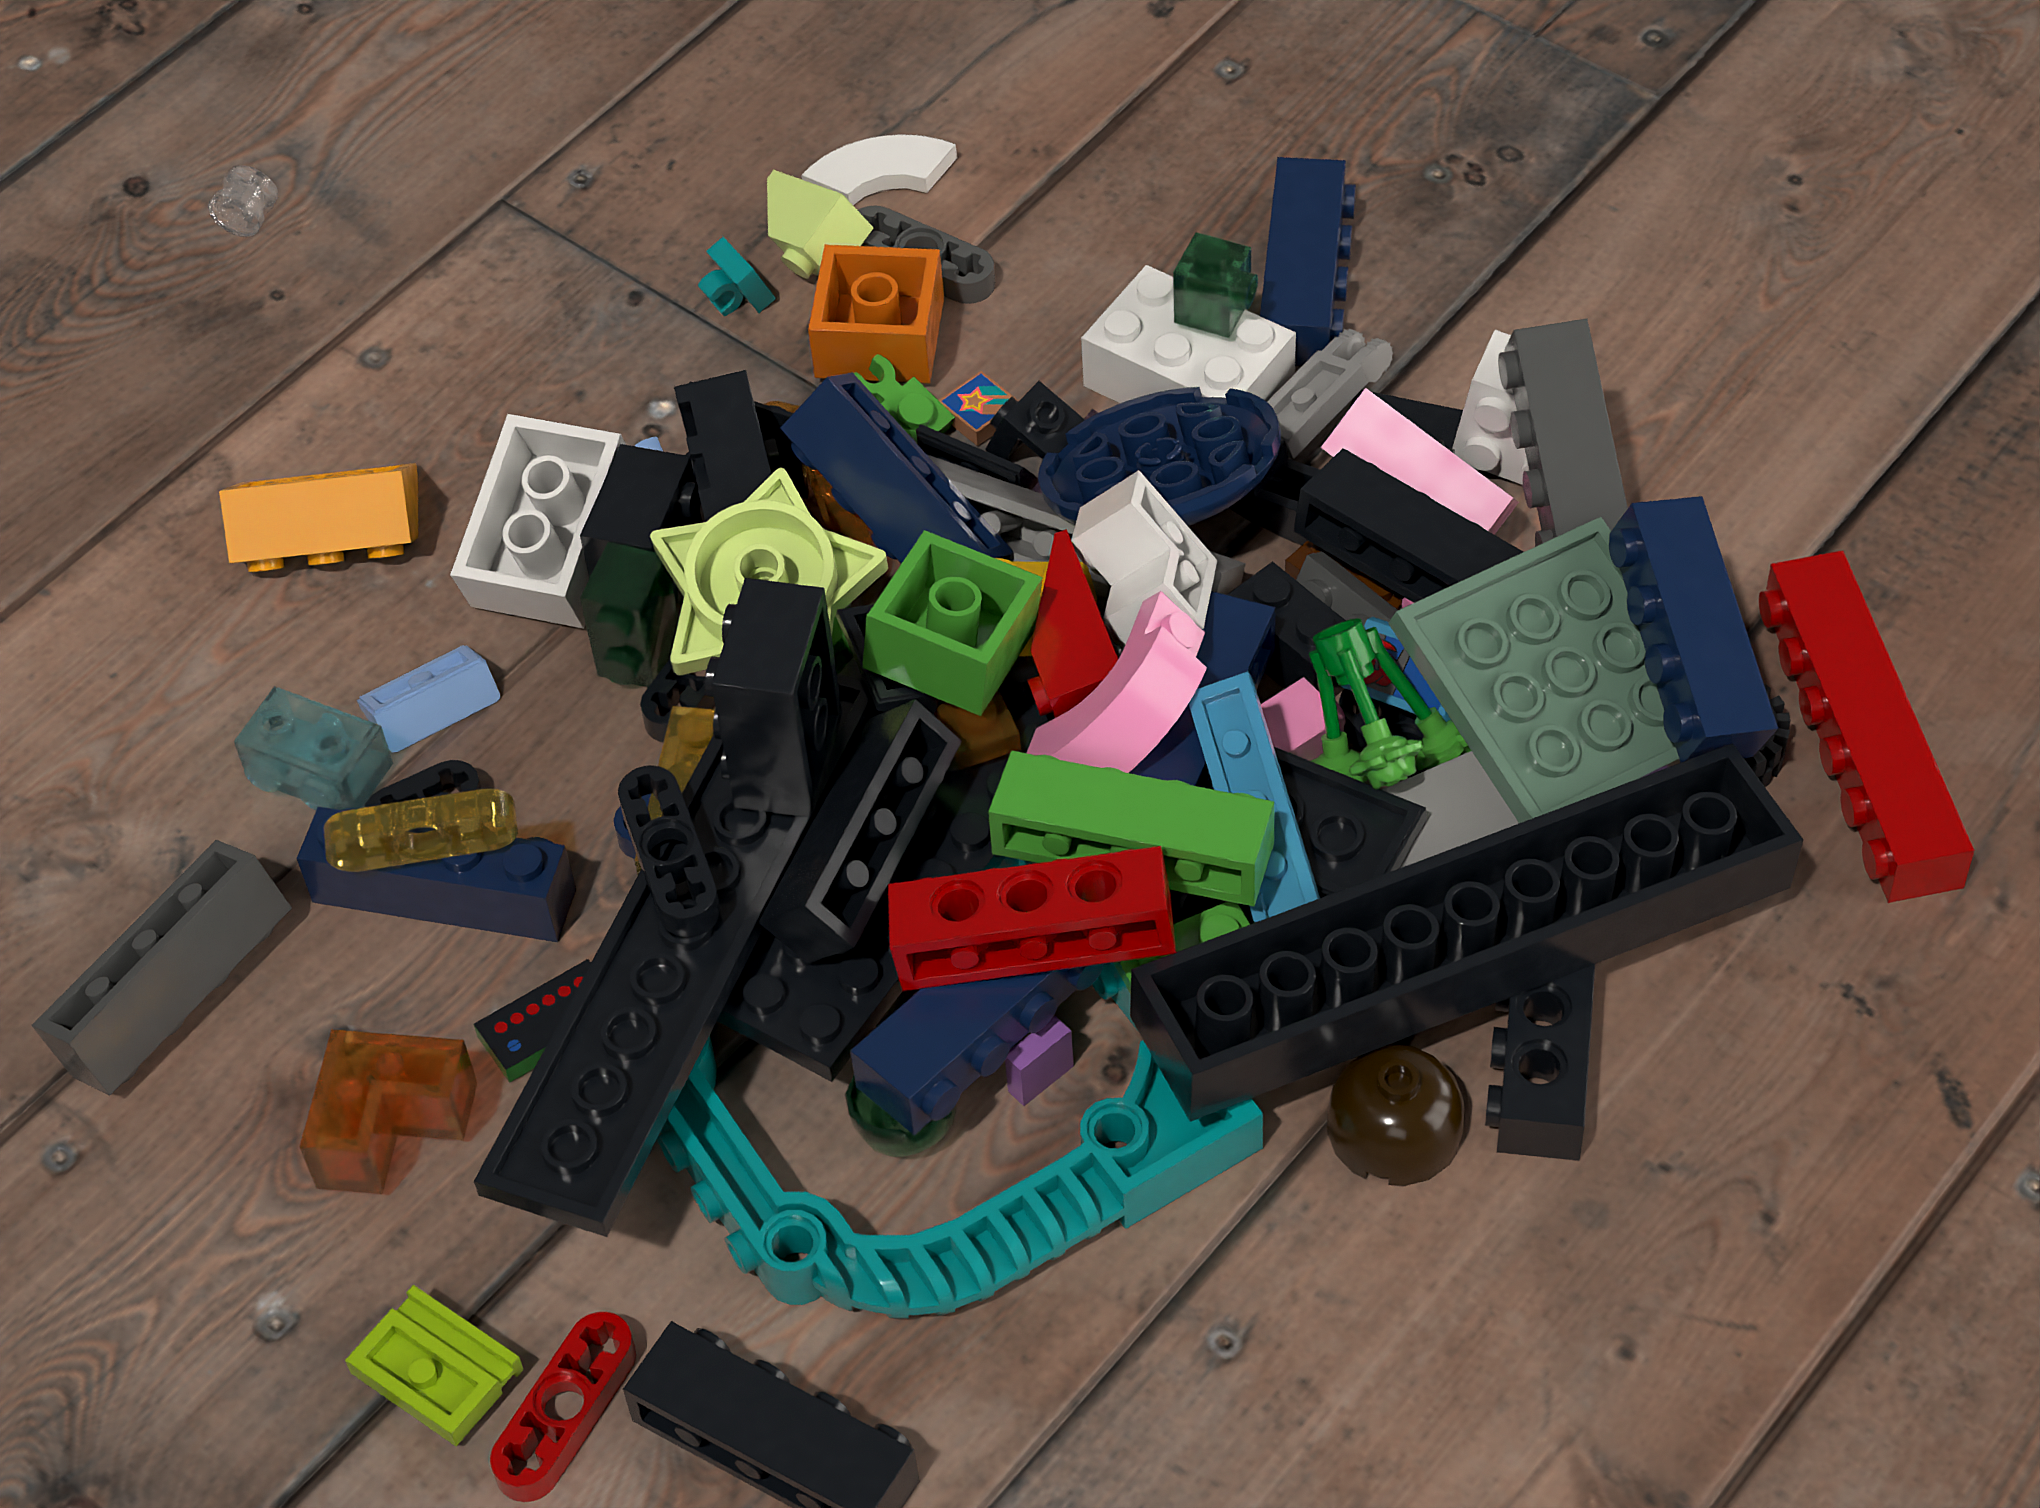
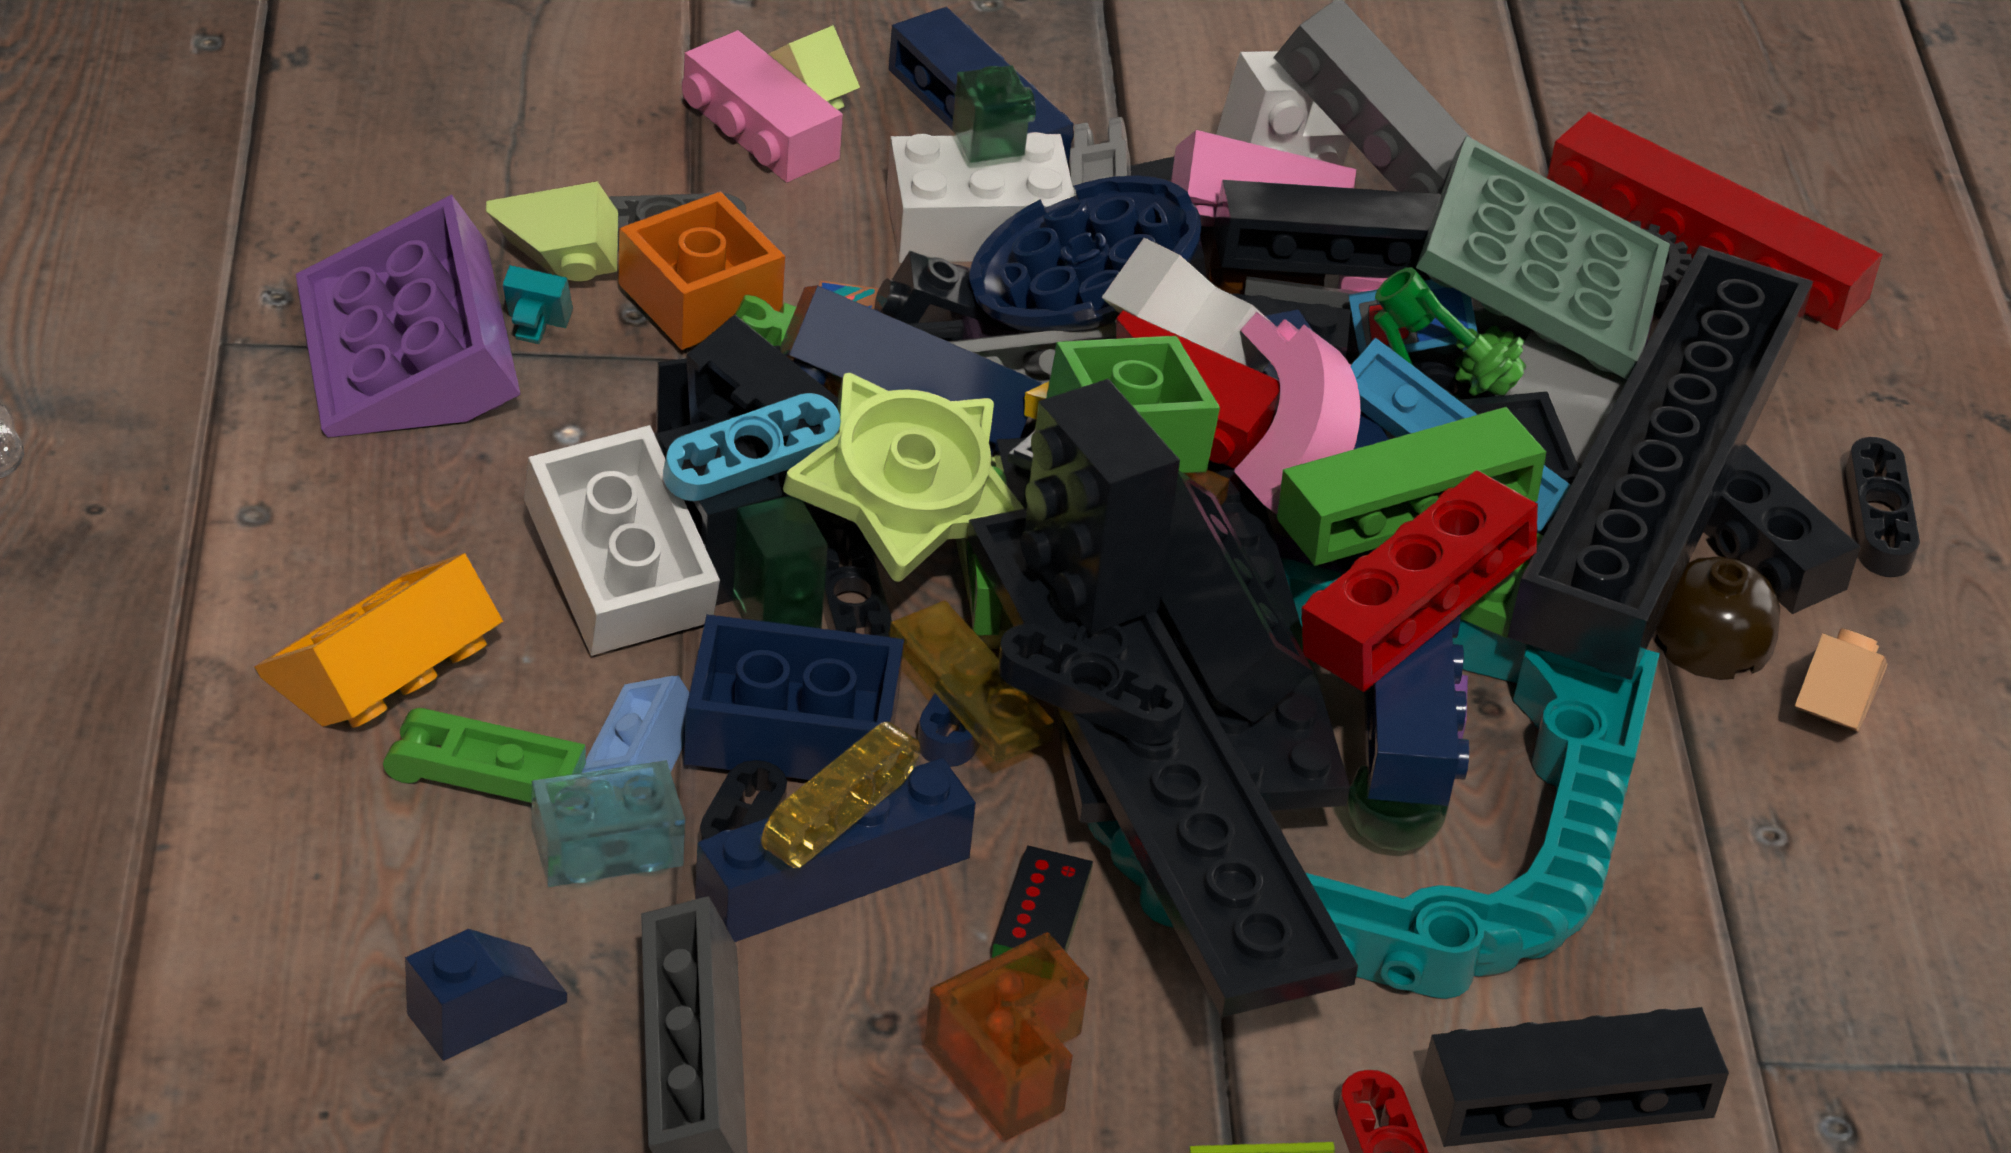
camera: 50 degrees left, 10 degrees down
white tile [801,135,957,205] -> none
dark blue brick [1609,496,1778,762] -> none
none -> medium lavender slope [296,194,521,438]
none -> bright green plate [383,708,586,810]
none -> dark blue slope [405,929,567,1061]
none -> medium azure beam [663,393,841,501]
none -> bright pink brick [682,30,843,183]
none -> dark blue brick [684,614,904,786]
none -> yellowish green slope [768,25,860,110]
none -> light nougat slope [1795,628,1888,732]
none -> black beam [1844,437,1920,577]

